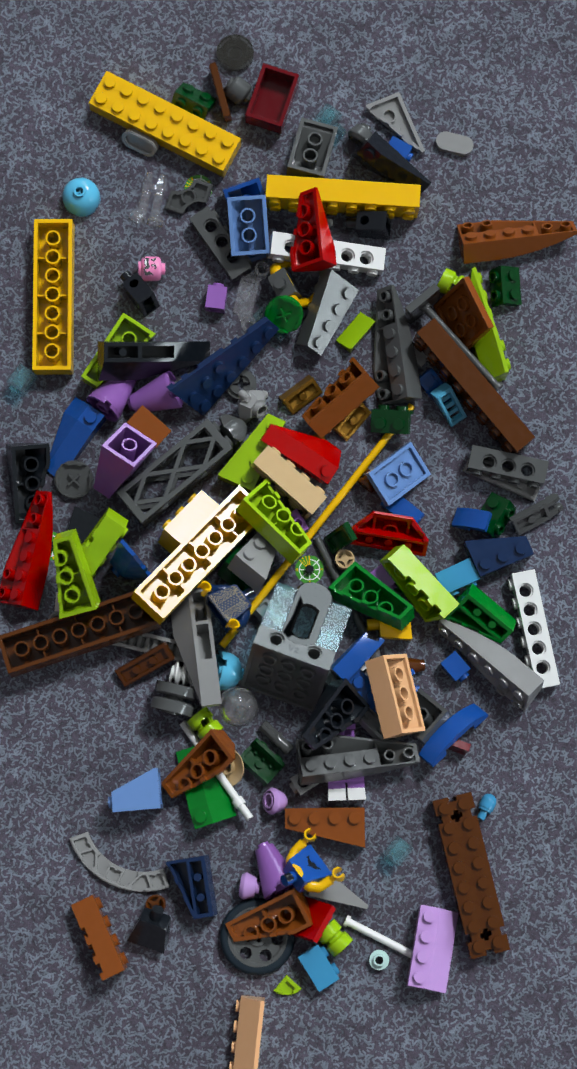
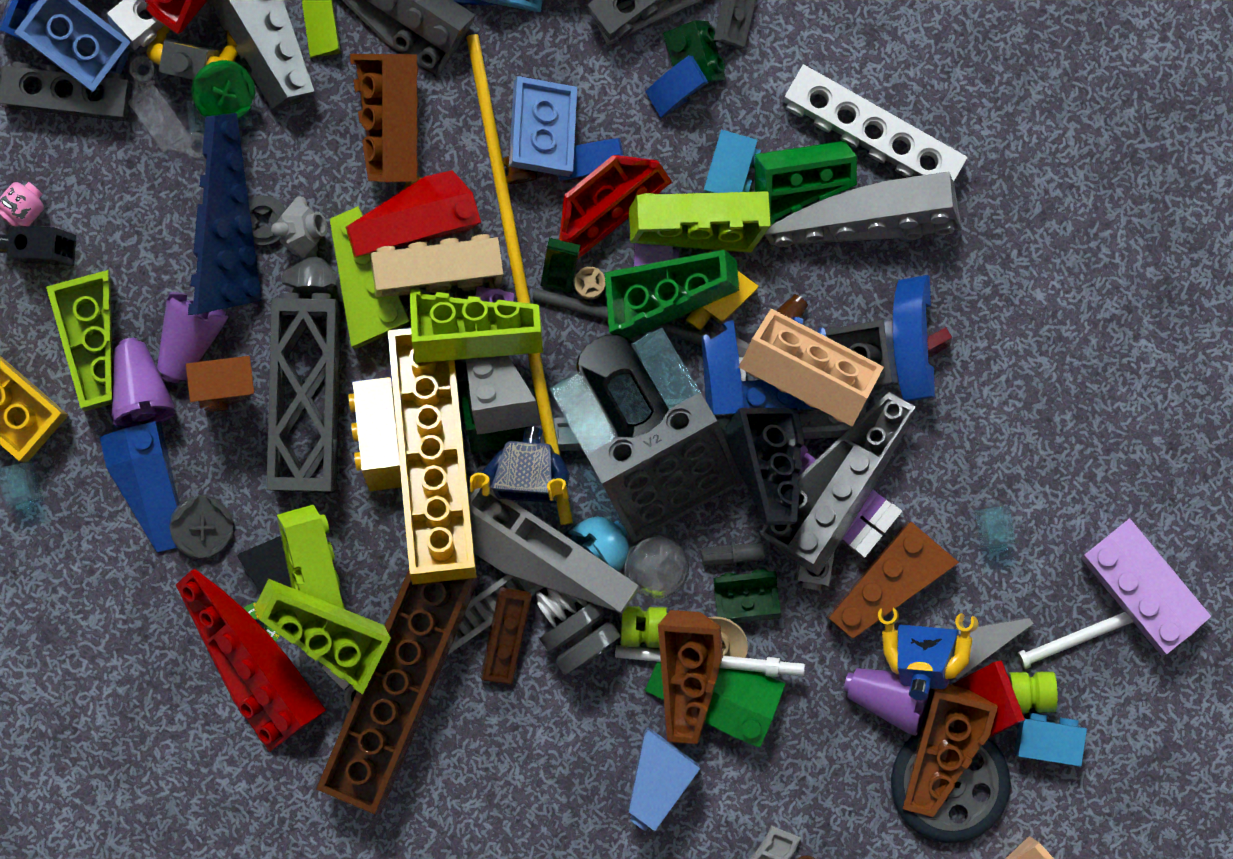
camera: 50 degrees left, 5 degrees up
black wedge [6,443,50,524] -> none
medium lavender slope [93,422,157,498] -> none
black wedge [98,341,210,381] -> none
blue wedge [110,539,151,580] -> none
dark blue wedge [166,855,218,919] -> none
medium lavender brick [205,283,228,314] -> none
lavender cone [239,872,261,900] -> none
lavender cone [262,787,288,815] -> none
lime tile [273,975,302,995] -> none
pearl gold slope [279,375,323,415] -> none
bright green piece [295,555,324,584] -> none
pearl gold slope [332,403,371,441] -> none
light aqua plate [369,950,389,970] -> none
dark green bracket [371,405,414,434] -> none
reddish brown brick [431,792,510,959] -> none
blue brick [439,651,471,682] -> none
dark blue wedge [463,536,534,578] -> none
dark azure cylinder [477,794,497,821] -> none

